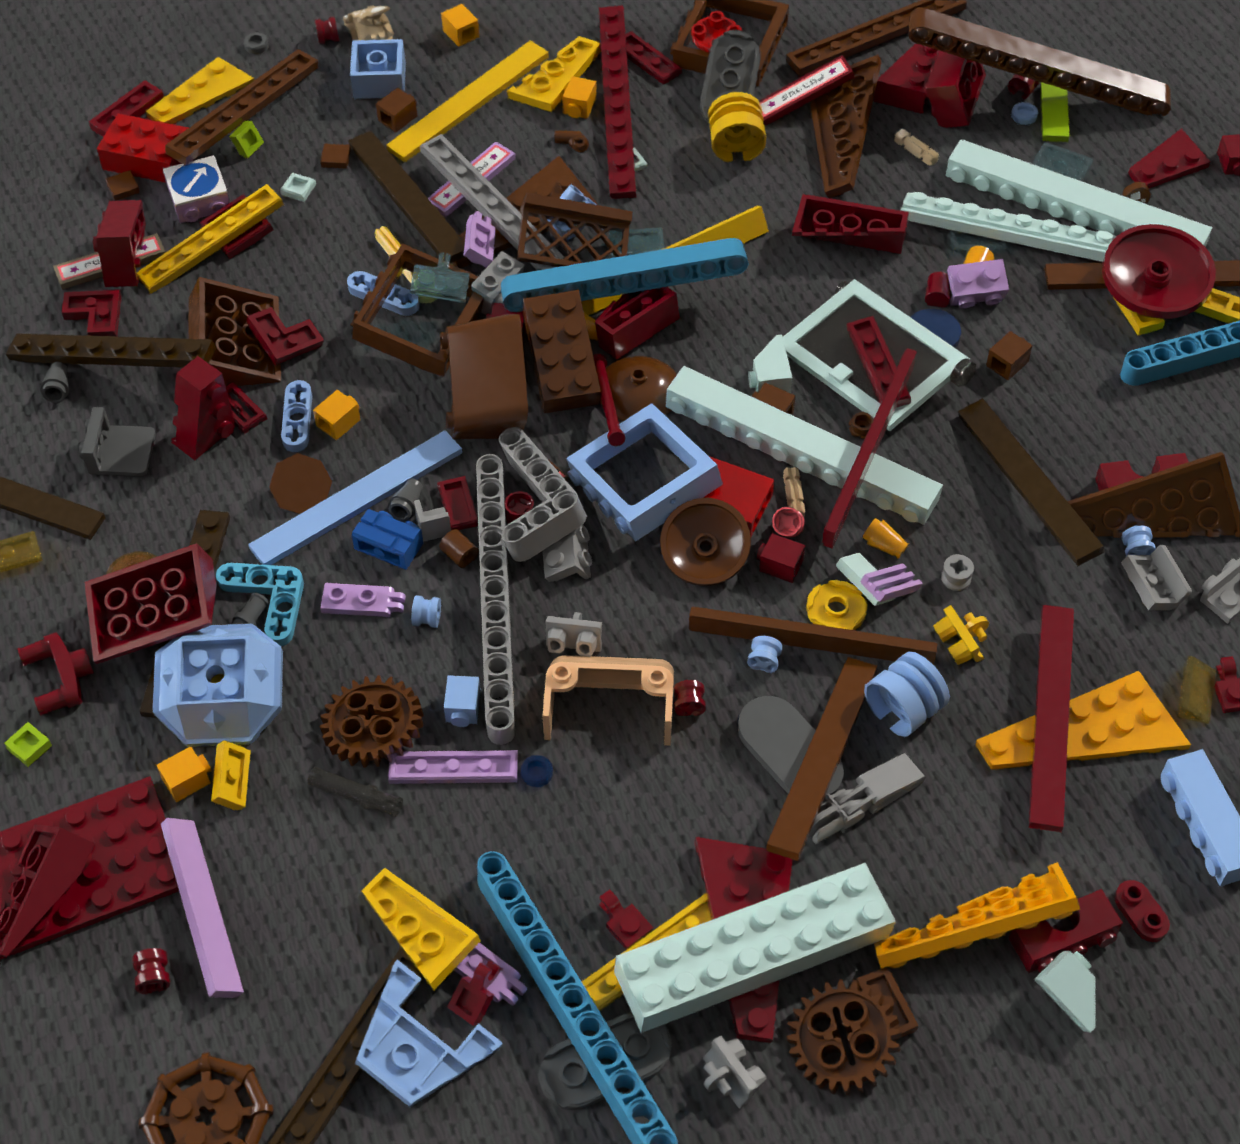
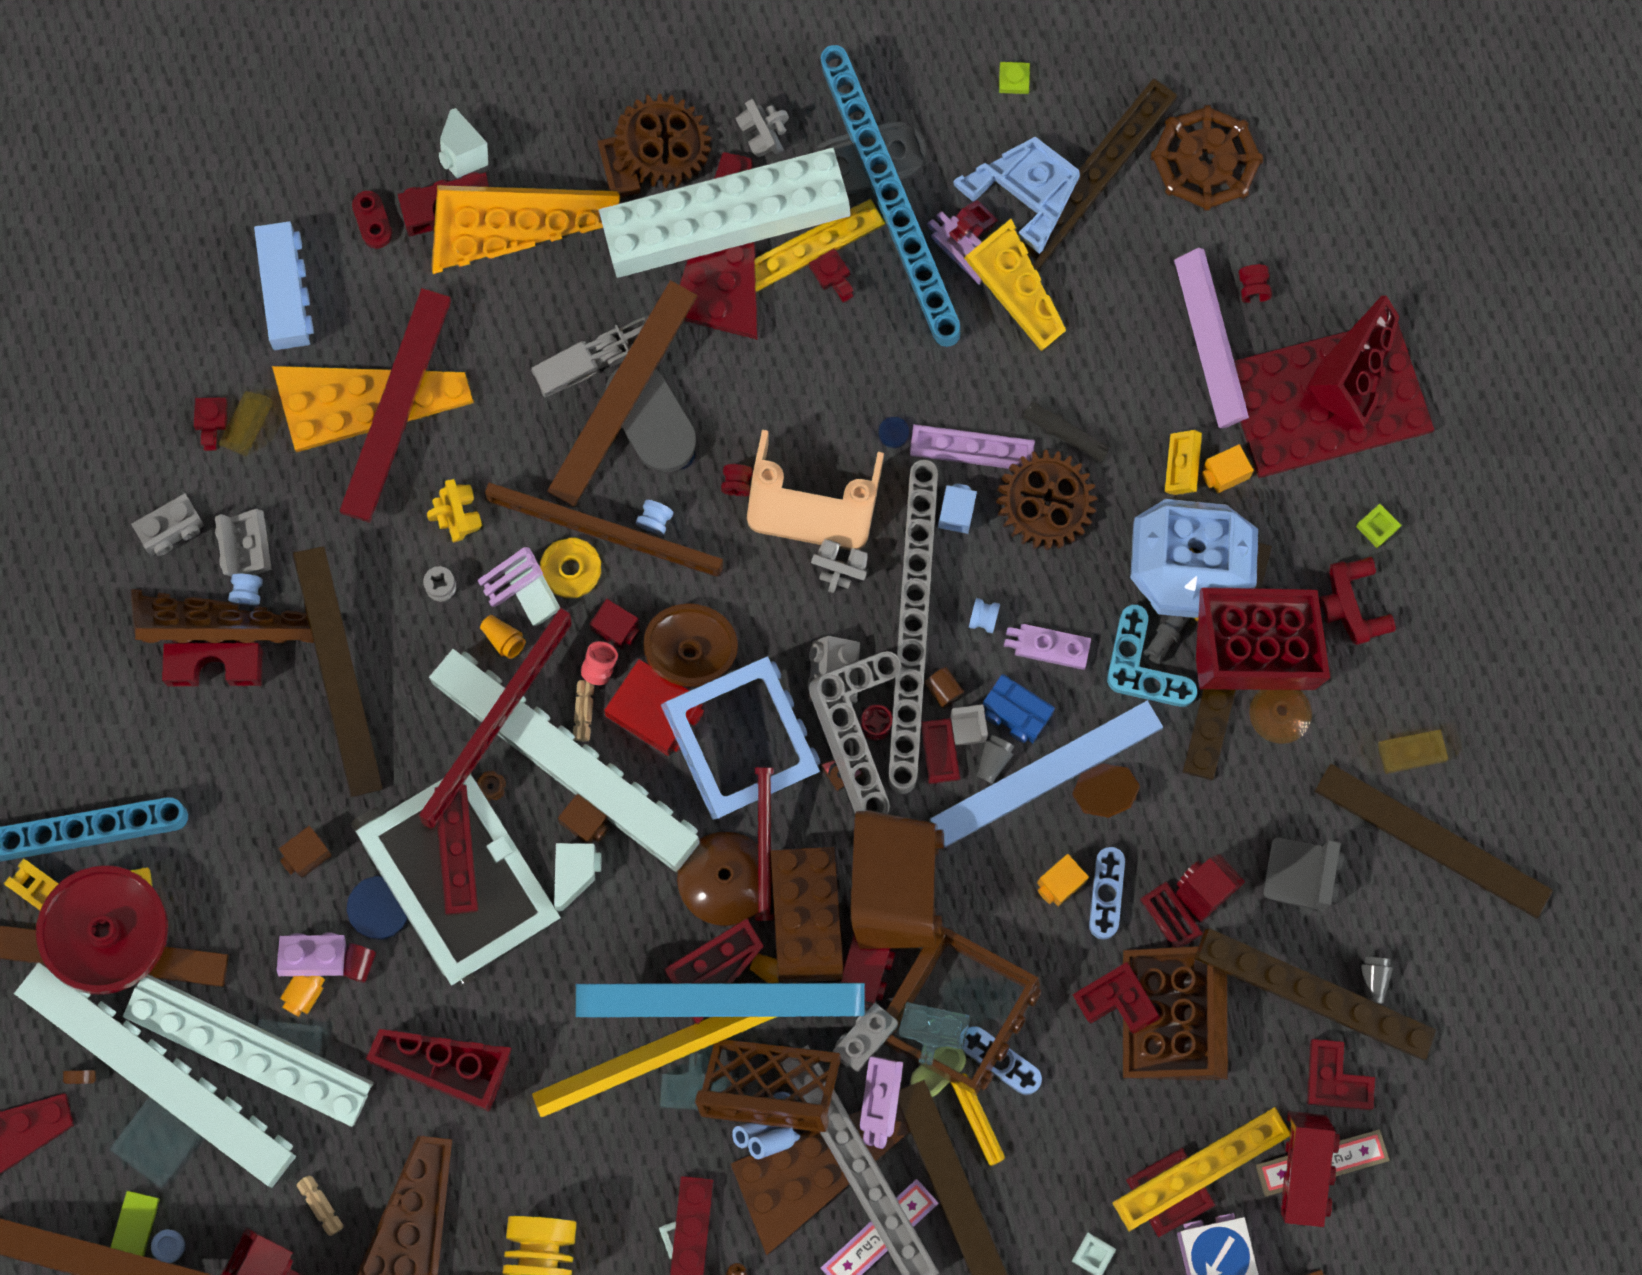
camera: 175 degrees left, 20 degrees up
light blue wheel [864,651,950,737] -> none

